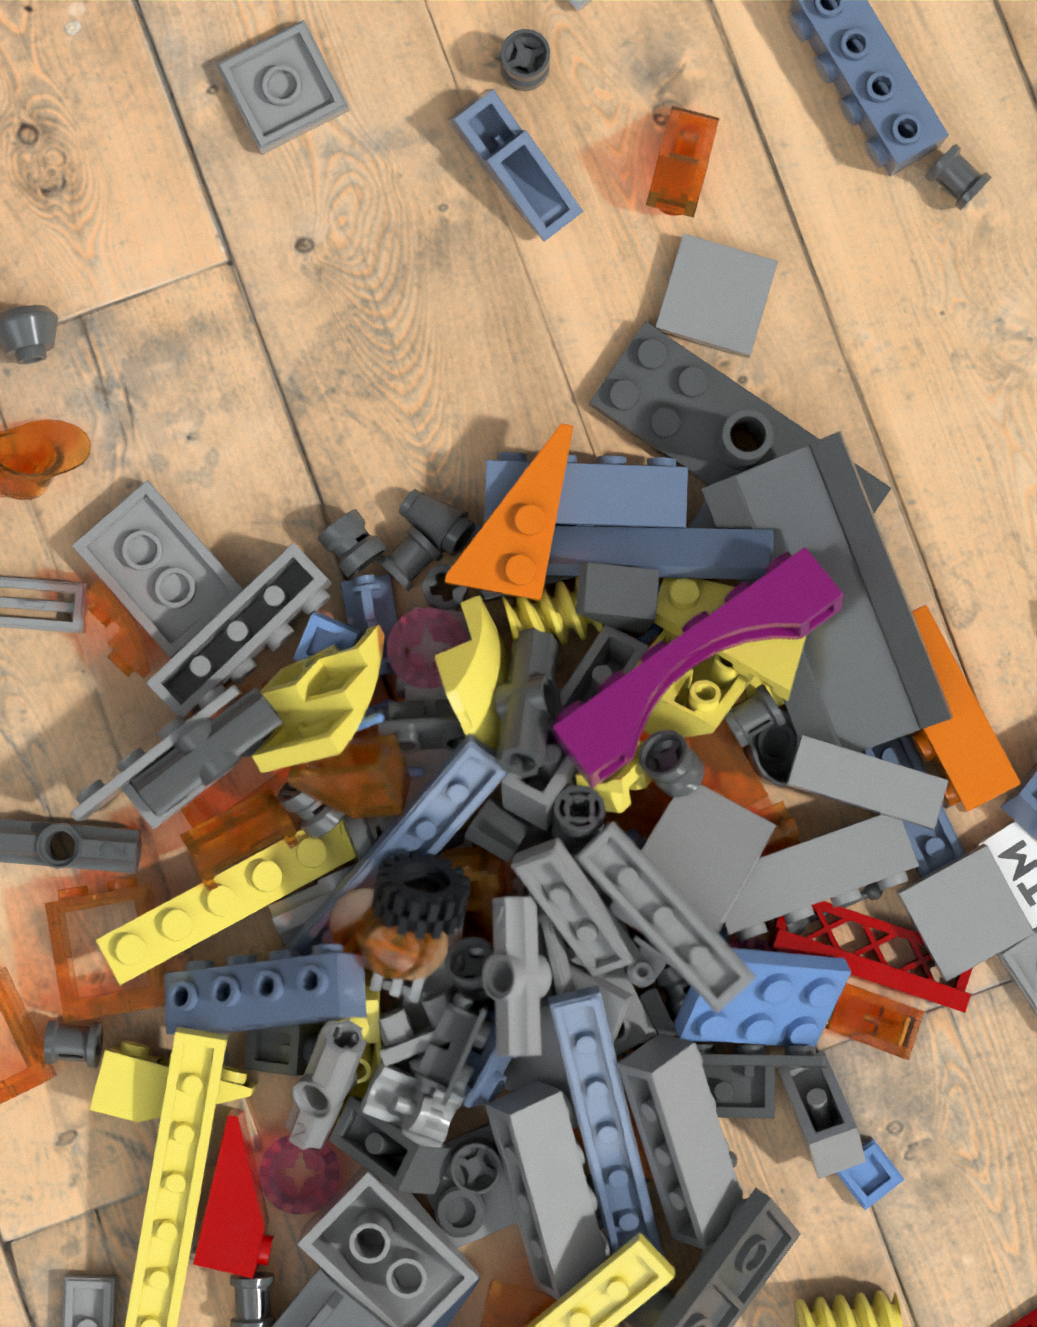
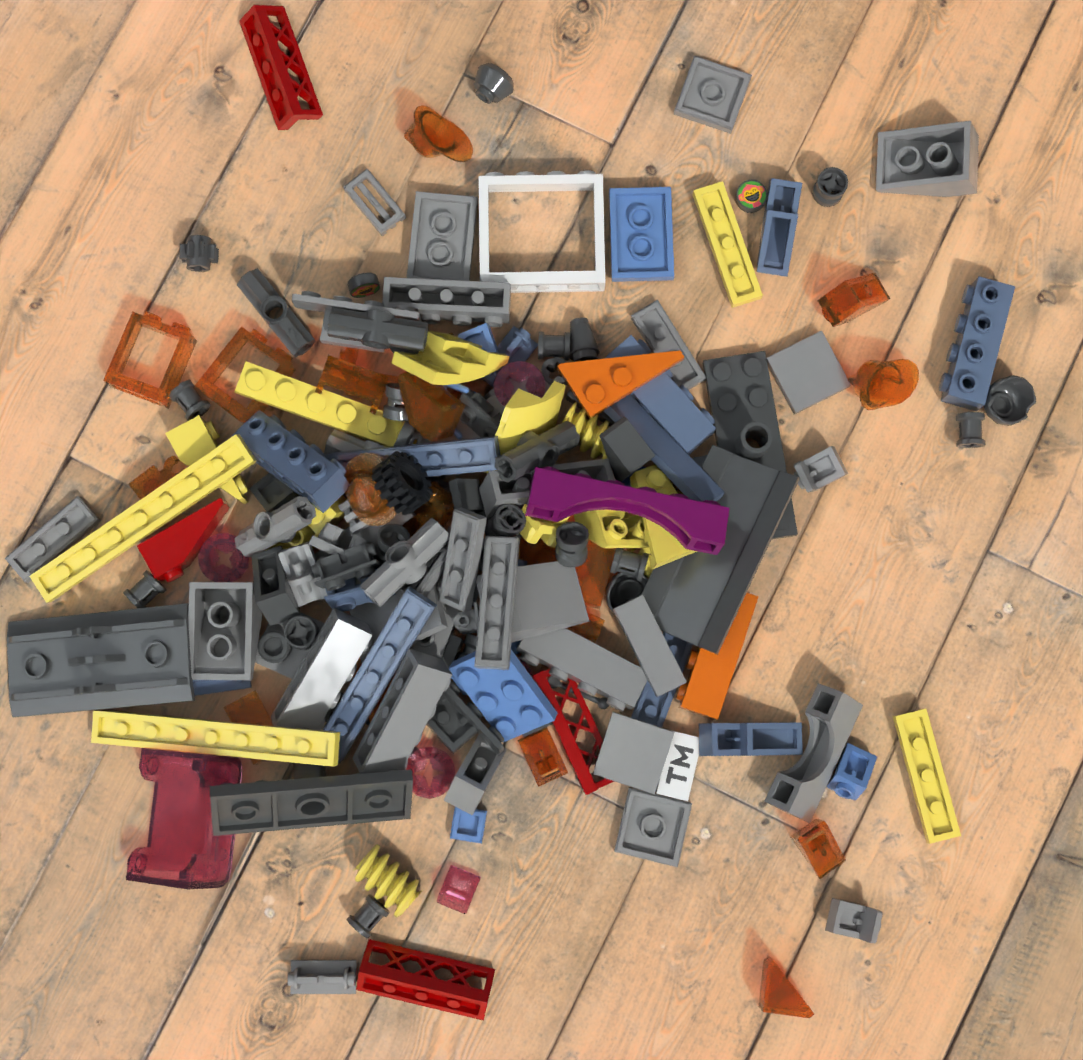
camera: 50 degrees right, 5 degrees down
clear orange slope [85,578,150,679] -> none
dark grey wheel [317,509,387,578] -> none
none -> clear orange plate [128,456,185,500]
none -> dark grey tile [347,273,380,298]
none -> clear pink gear [405,746,455,799]
none -> clear pink slope [437,865,481,914]
none -> white window [479,170,605,293]
none -> medium blue plate [609,187,674,282]
none -> light grey tile [631,300,706,390]
none -> light yellow plate [692,181,763,308]
none -> tile [735,180,767,213]
none -> light grey bracket [794,446,848,493]
none -> clear orange piece [848,359,919,410]
none -> dark grey hair [984,375,1036,426]

